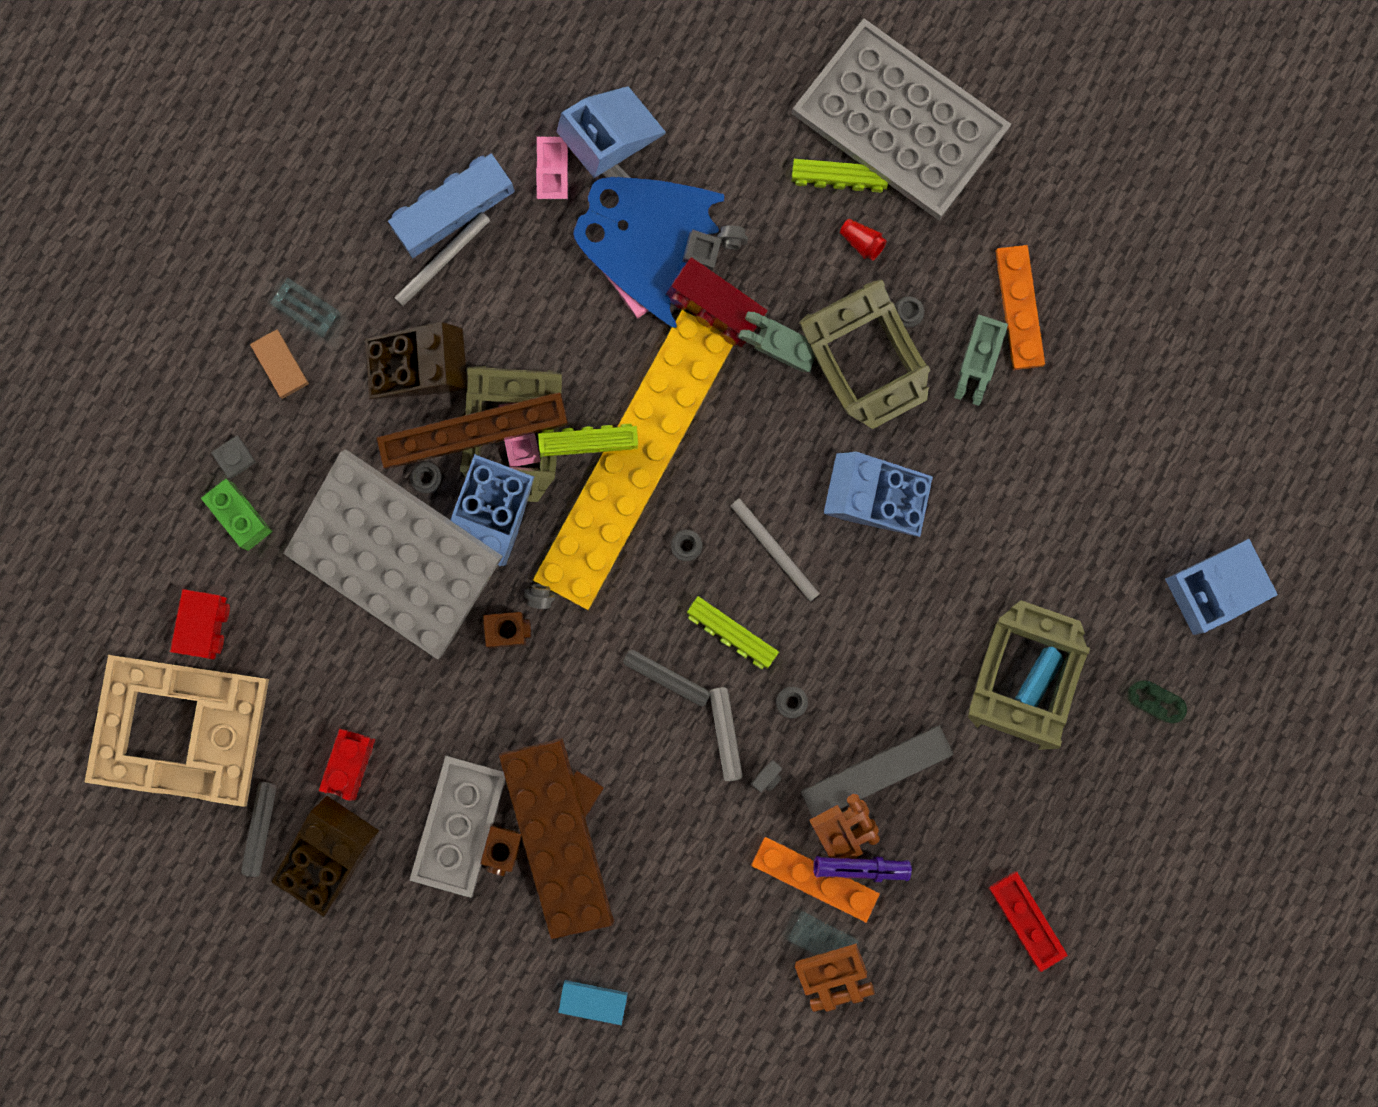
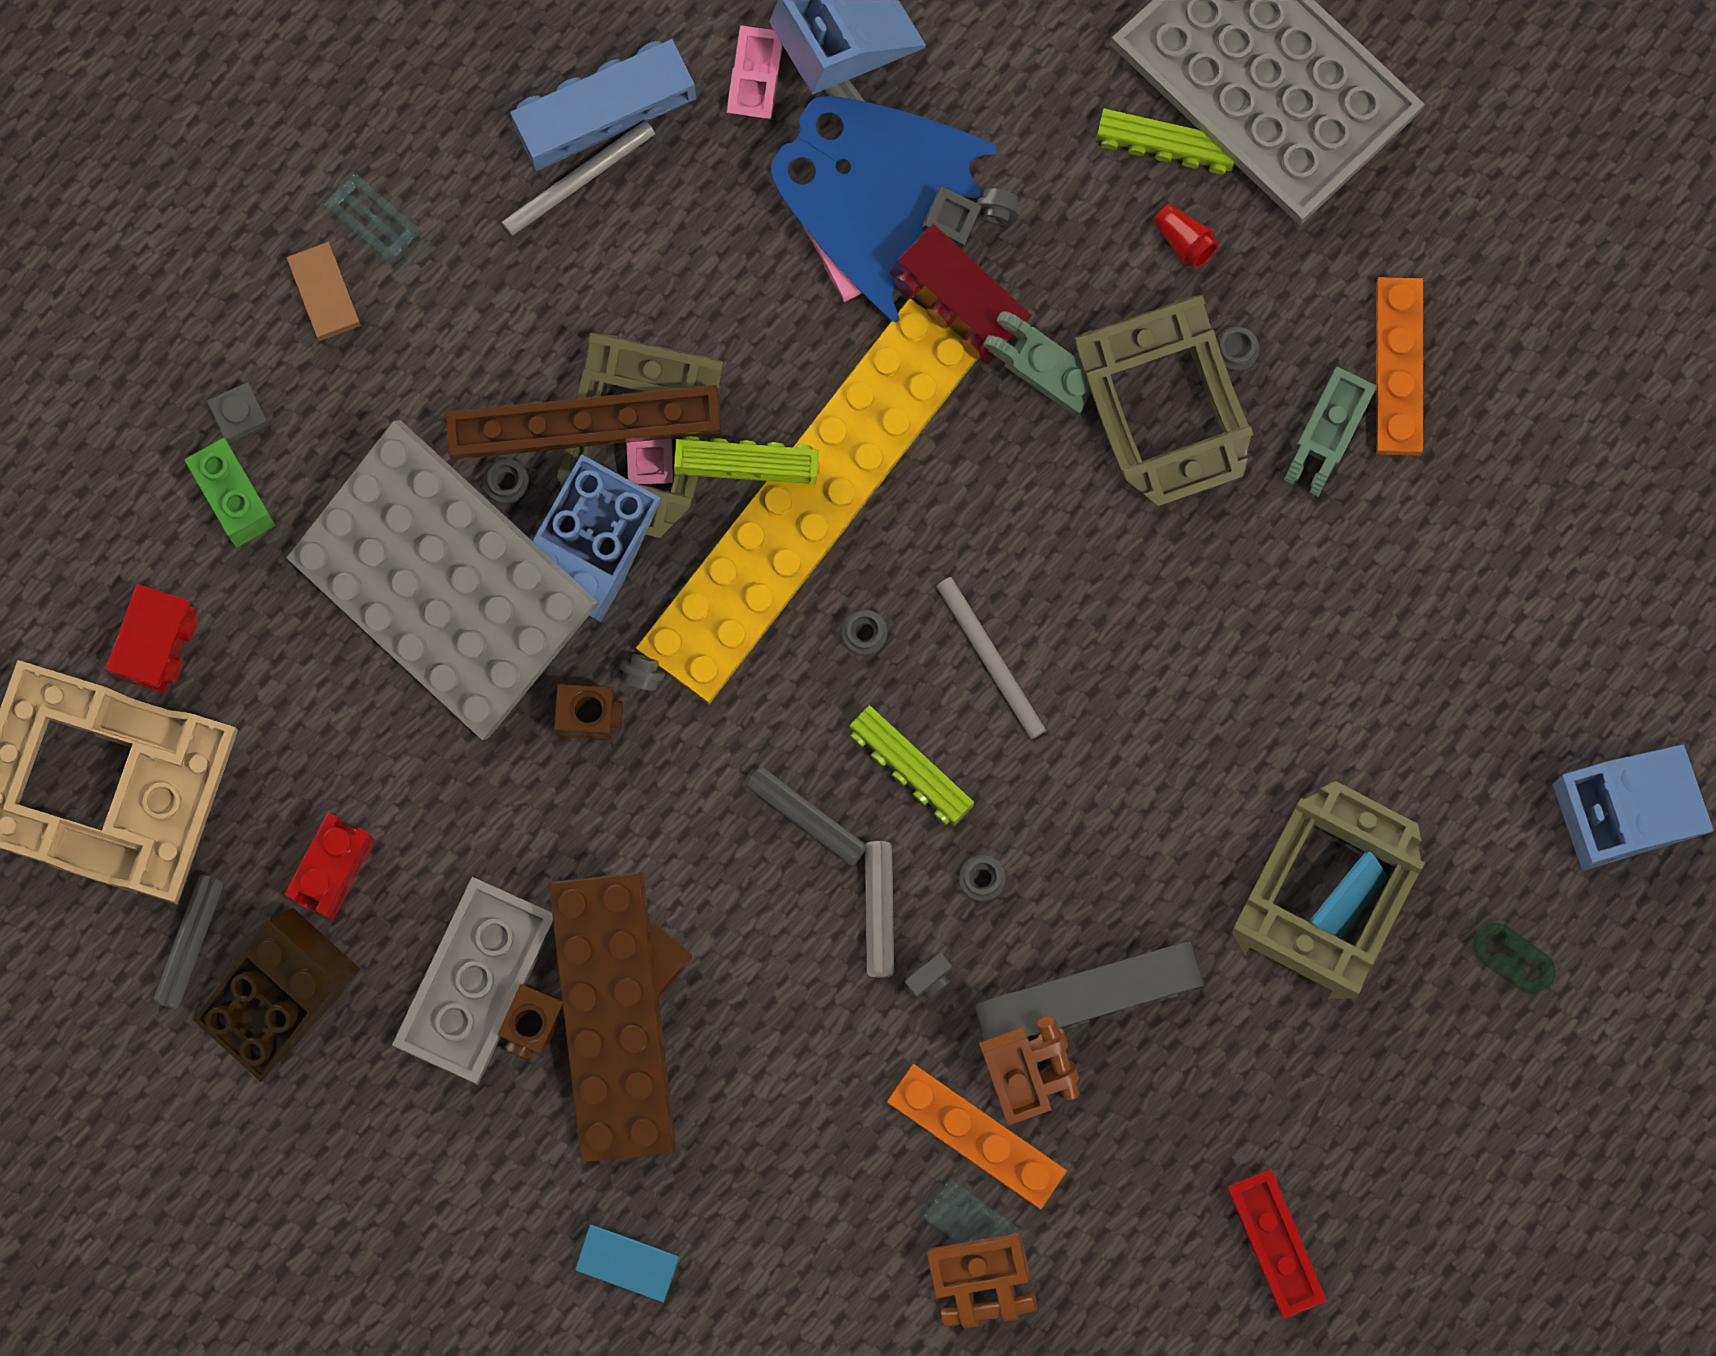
camera: 15 degrees right, 5 degrees down
dark brown slope [365,322,467,400] -> none
dark purple pin [813,856,912,882] -> none
medium blue slope [824,452,933,537] -> none

